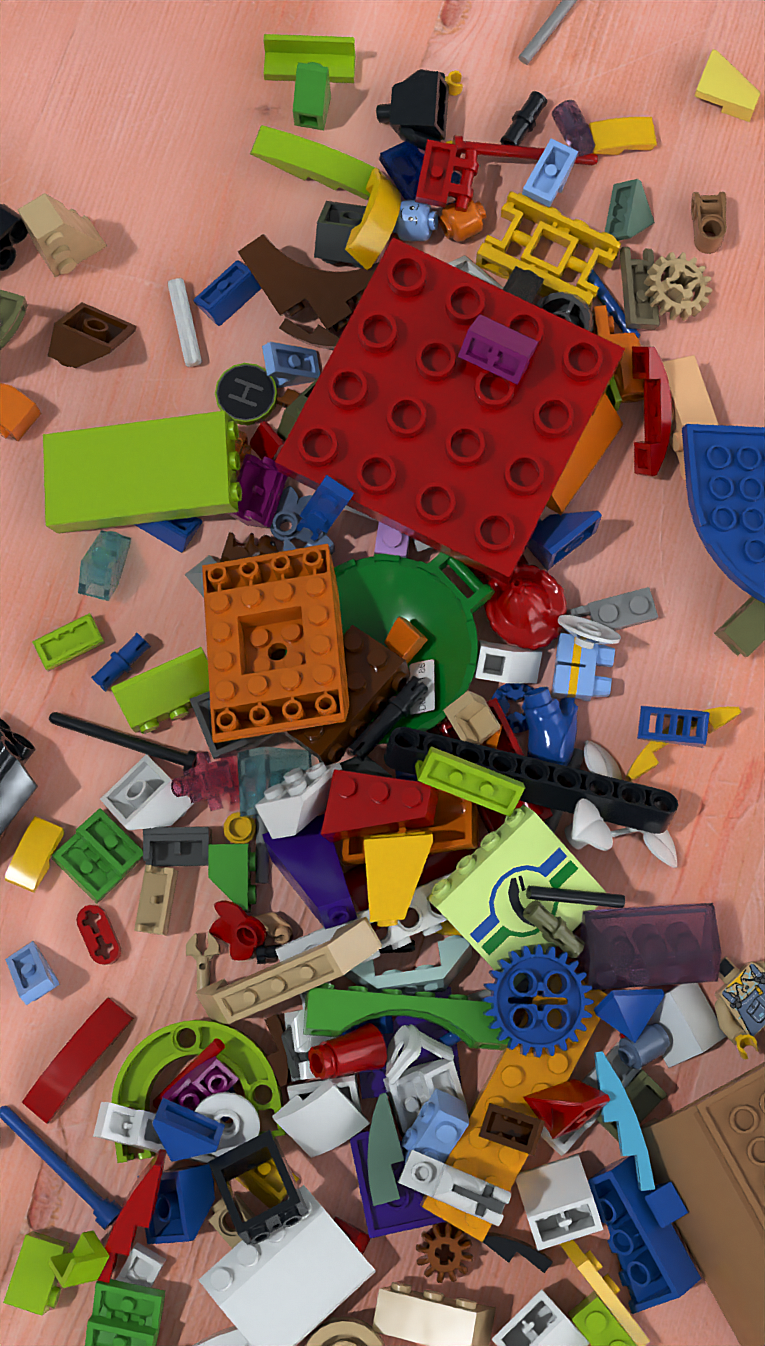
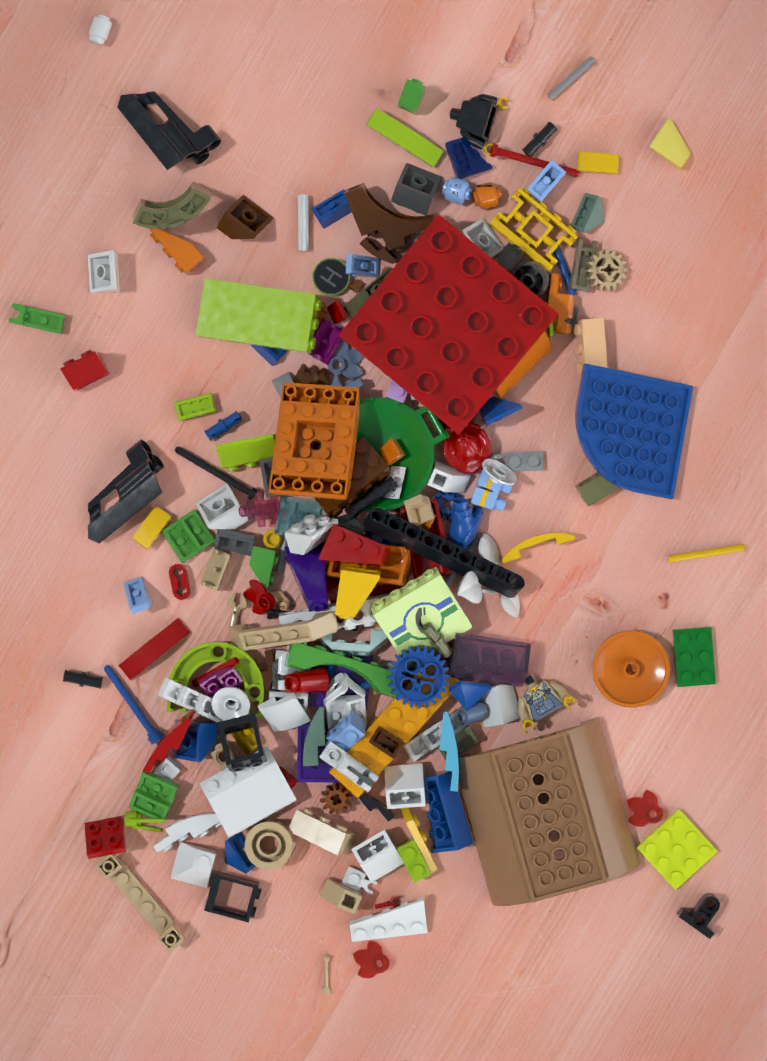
camera: 10 degrees right, 10 degrees up
lime brick [3,1231,70,1316] -> none
tan wedge [18,193,107,277] -> none
lime panel [48,1230,109,1288] -> none
clear light blue slope [78,530,131,601] -> none
blue slope [152,1098,225,1162] -> none
lime panel [263,34,356,83] -> none
blue plate [296,475,354,541] -> none
yellow slope [345,167,401,270] -> none
red plate [415,139,479,212] -> none
lime panel [415,747,525,817] -> none
magenta hinge [458,314,539,384] -> none
red slope [523,1079,610,1139] -> none
black bar [526,885,625,908] -> none
clear purple hinge [552,100,595,157] -> none
red slope [632,346,672,476] -> none
blue slope [637,706,709,748] -> none
blue slope [645,1181,688,1228] -> none
medium nougat piece [691,192,727,254] -> none

